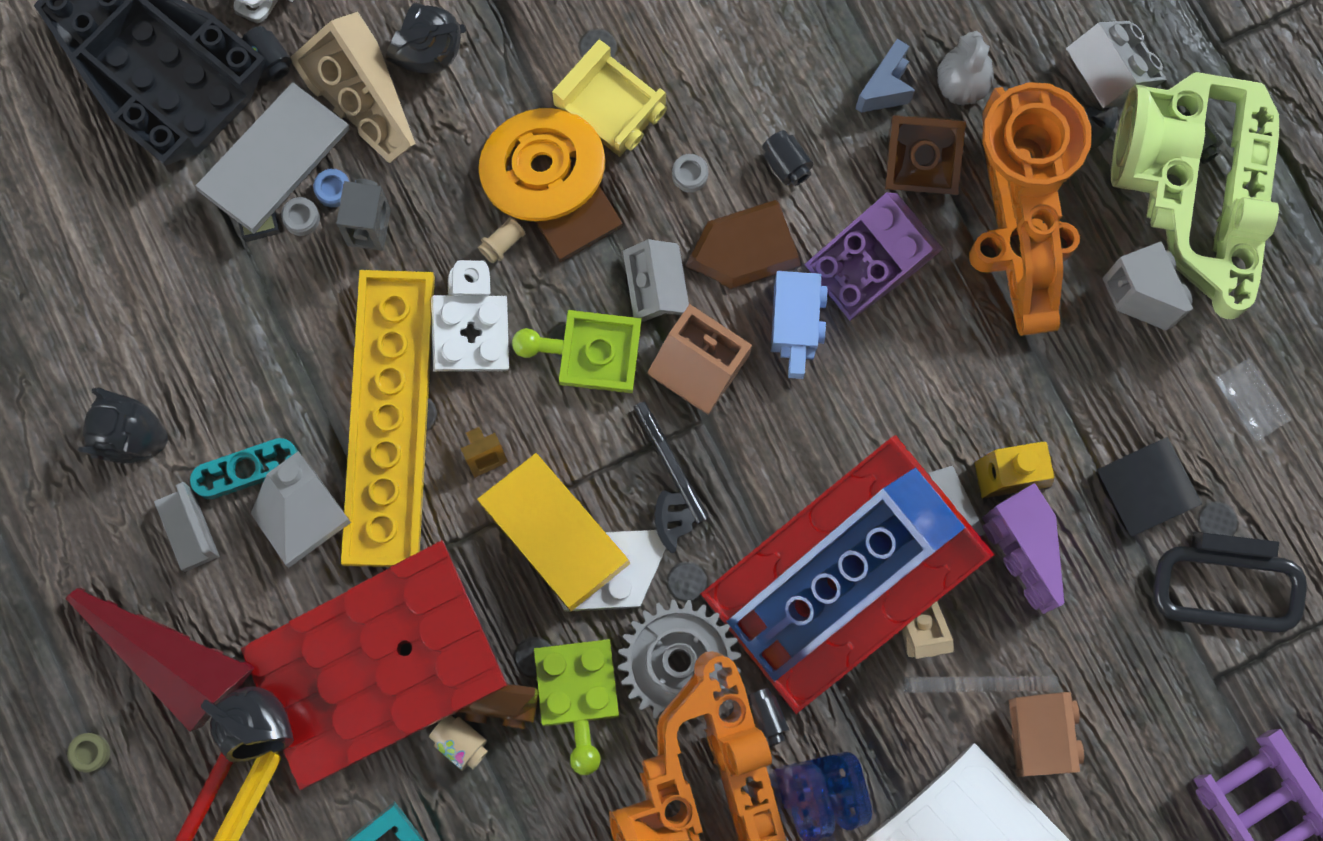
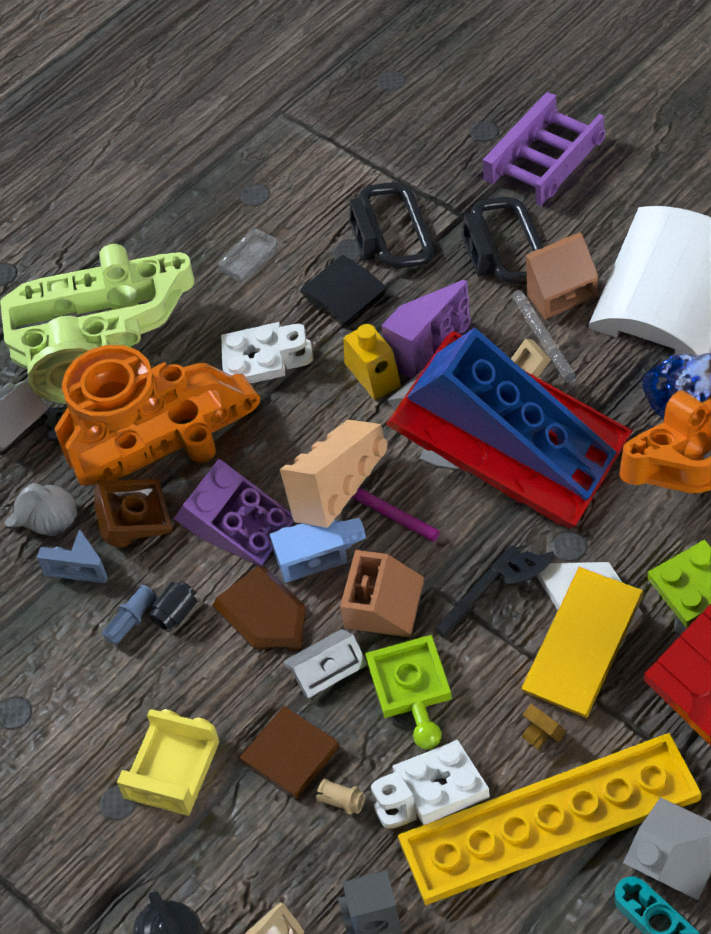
camera: 100 degrees left, 25 degrees down
light orange piece [479,108,605,221] -> none
light grey gear [618,600,741,724] -> none
light grey tile [672,154,708,192] -> none
light grey slope [1102,241,1193,330] -> none
none -> sand blue axle [102,585,157,645]
none -> white plate [221,322,313,383]
none -> light nougat wedge [280,420,387,528]
none -> magenta bar [351,487,440,542]
none -> black bar [461,197,544,284]

